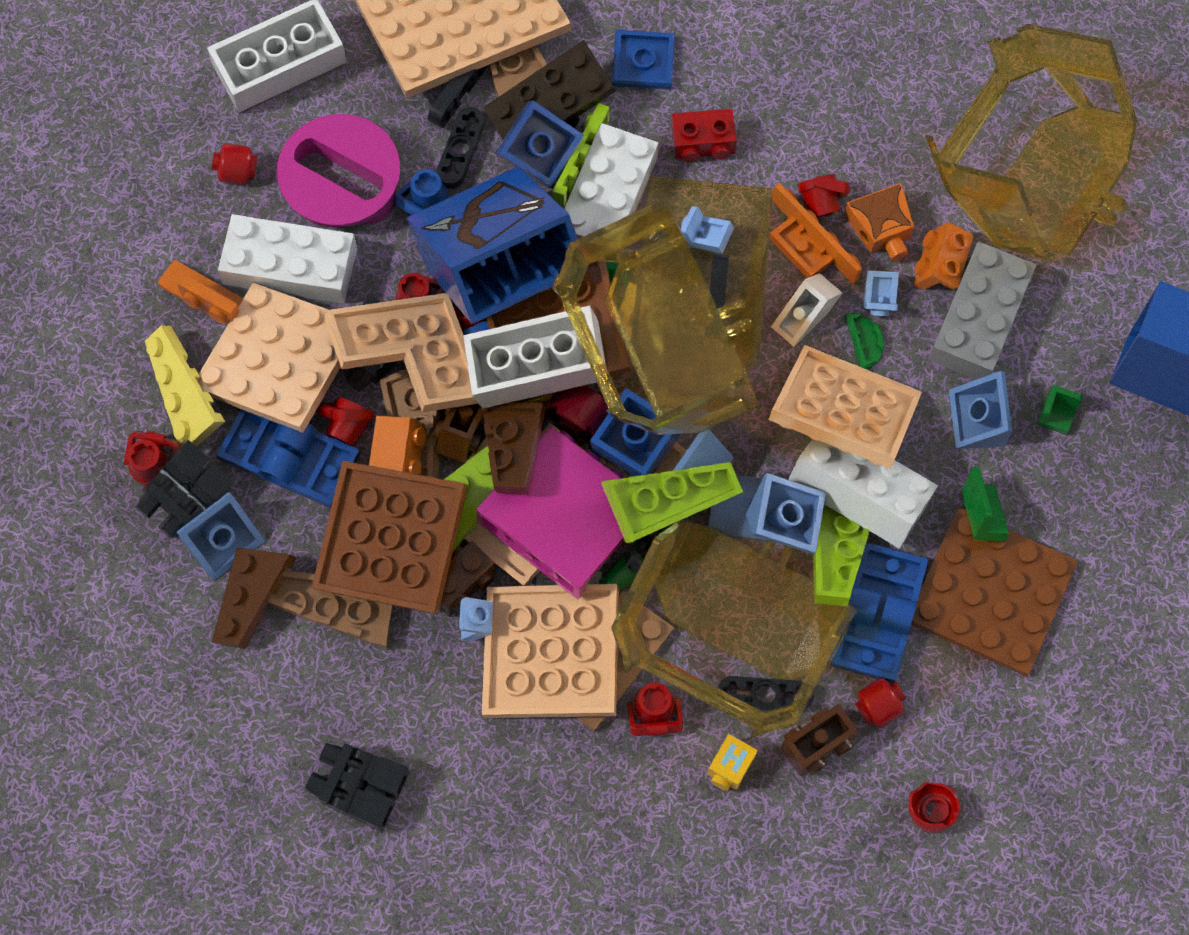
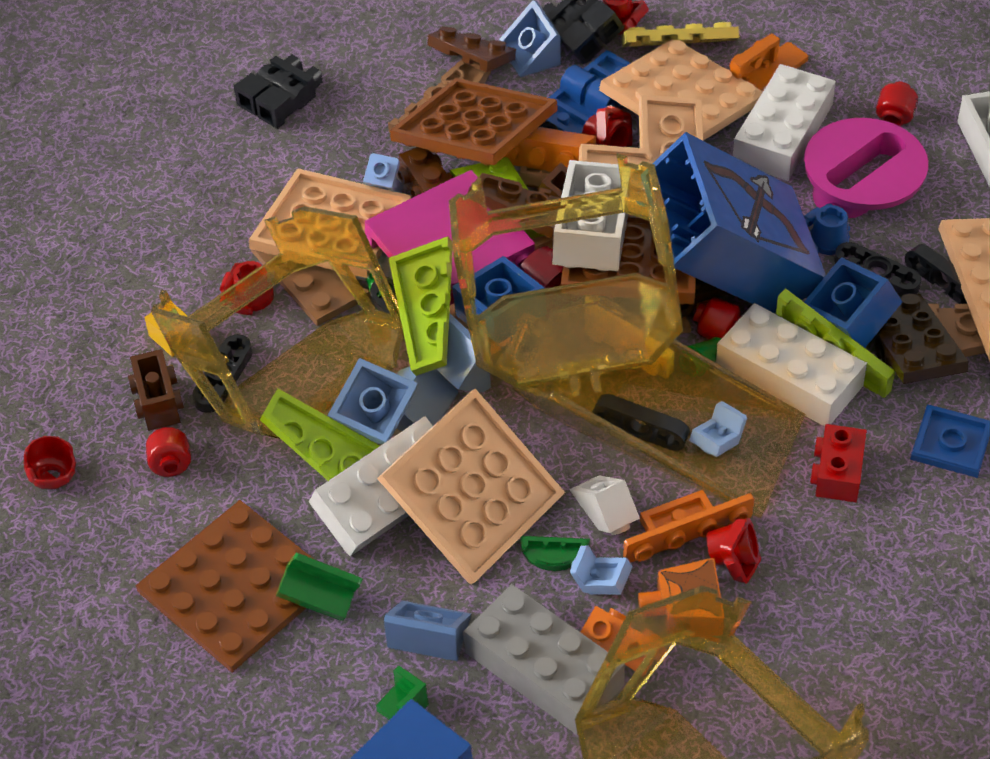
camera: 110 degrees right, 20 degrees down
blue plate [831,542,928,684] -> none

